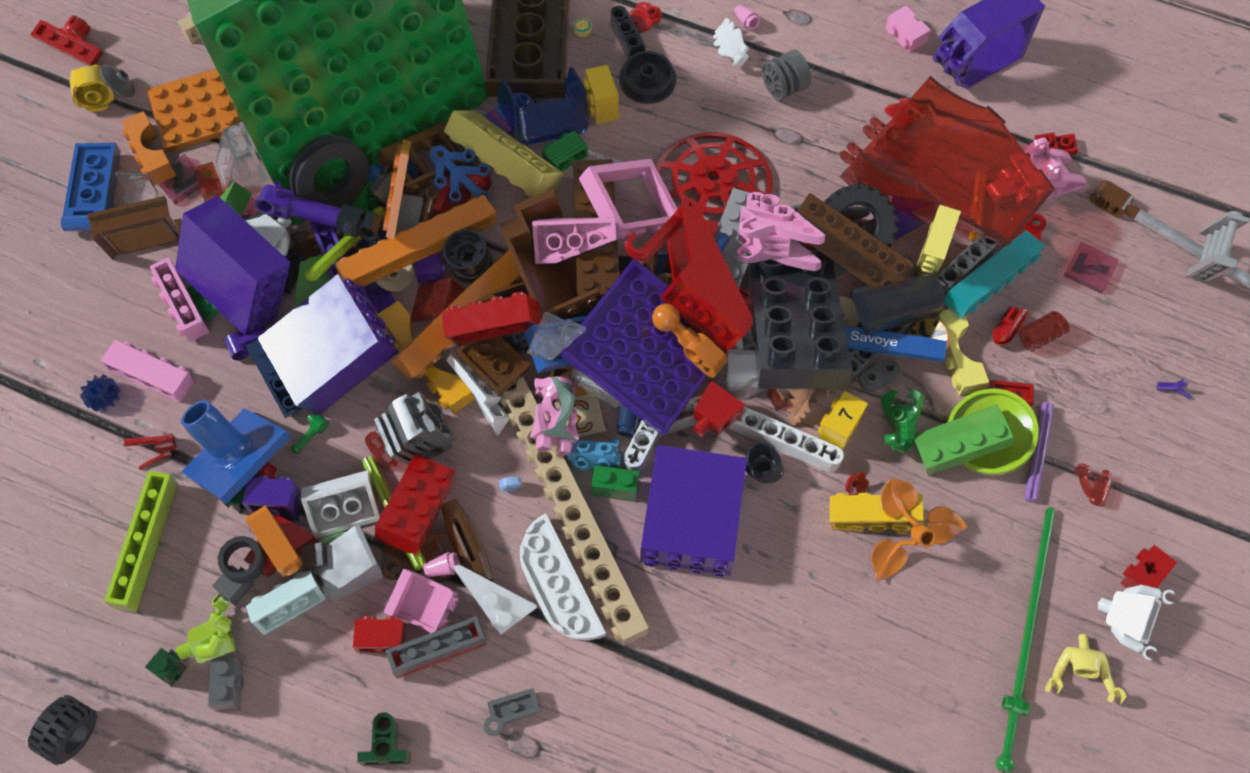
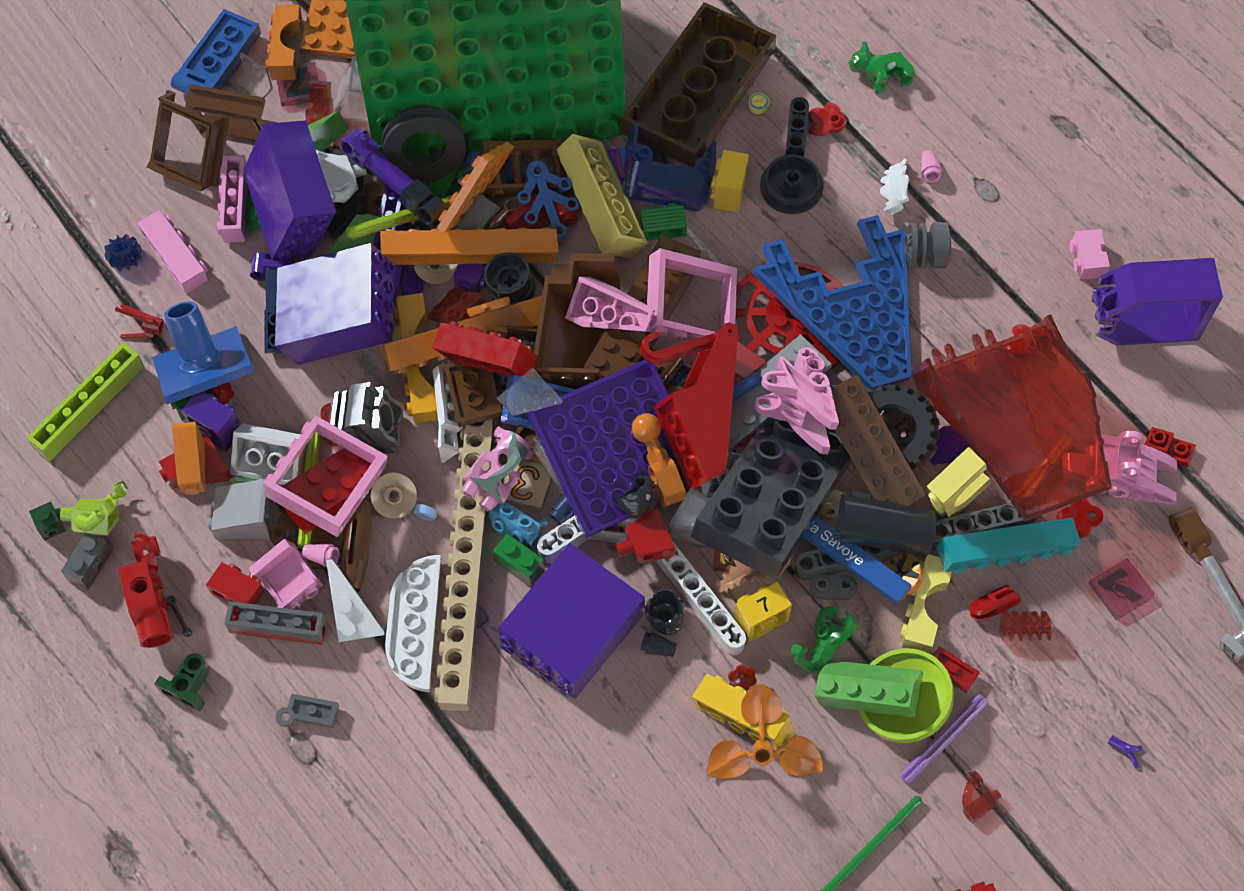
camera: 30 degrees right, 0 degrees up
dark grey brick [212,565,254,606] -> none
black tyre [218,536,266,584] -> none
light aqua slope [246,570,327,635] -> none
green piece [291,414,329,454] -> none
black tile [302,542,327,570] -> none
none -> red brick [118,532,173,648]
none -> reddish brown piece [146,90,230,192]
none -> black hinge [166,595,192,637]
none -> bright pink window [263,415,388,537]
none -> tan dish [371,473,417,519]
none -> orange tile [467,296,511,317]
none -> black hair [617,475,660,519]
none -> black cone [640,631,677,657]
none -> blue wing [752,215,912,390]

